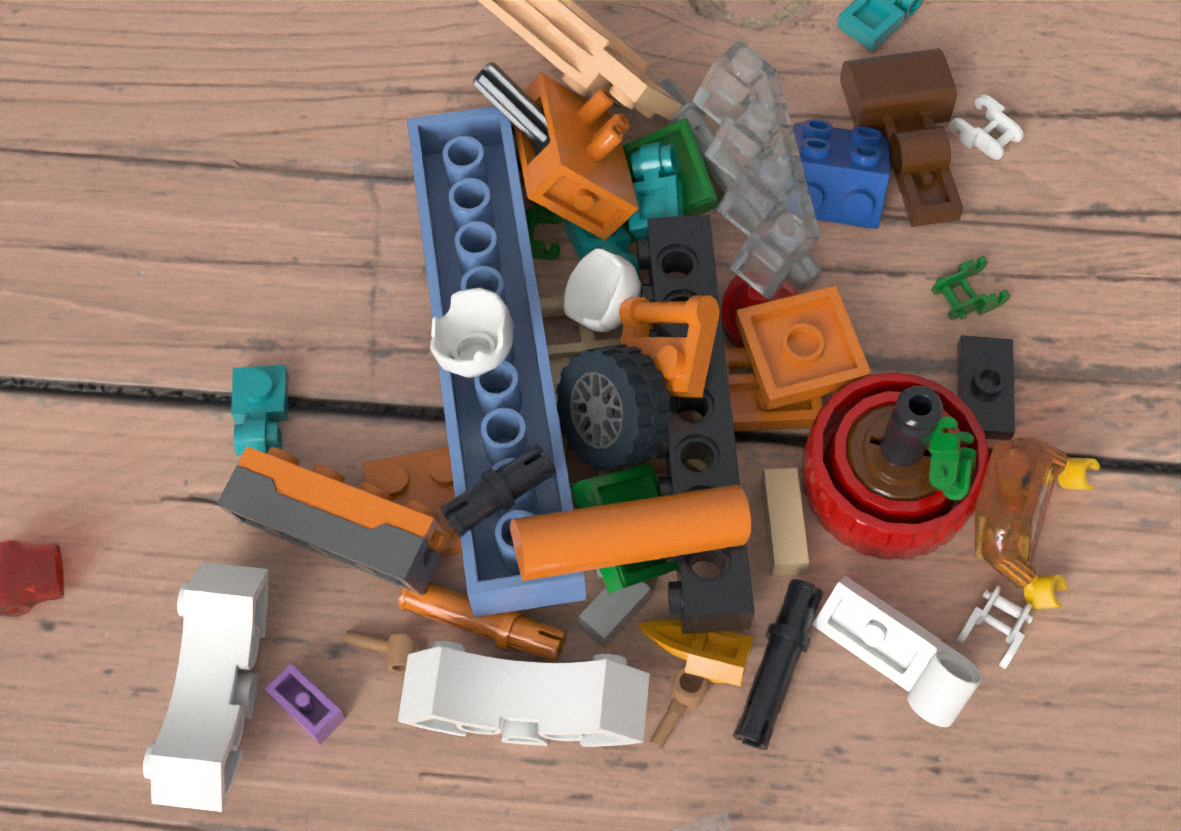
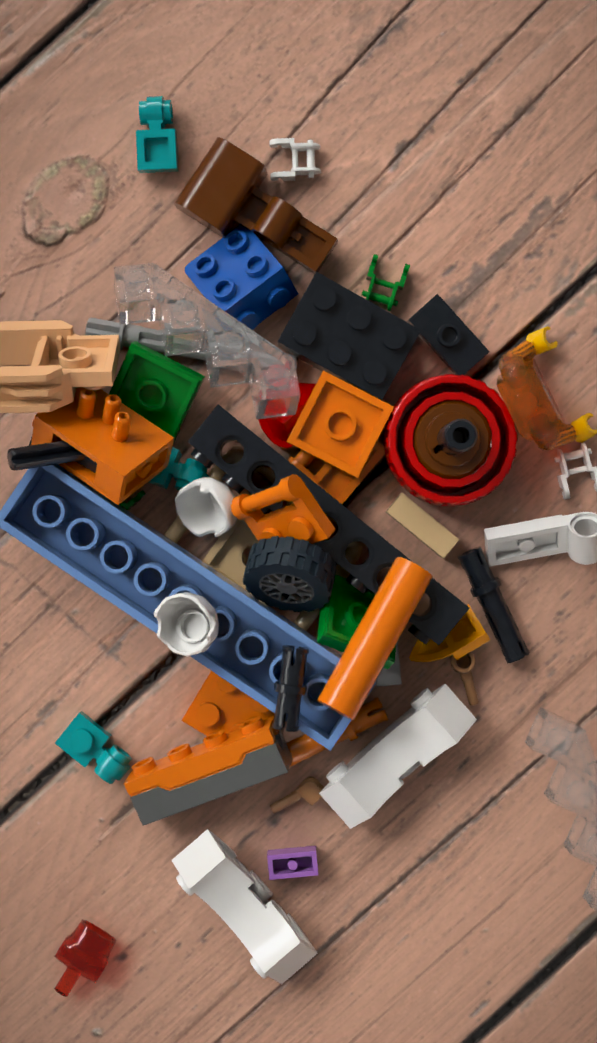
camera: 45 degrees left, 25 degrees up
teal plate [629,141,684,238] -> none
green piece [929,416,977,501] -> none
none -> black brick [277,272,421,400]

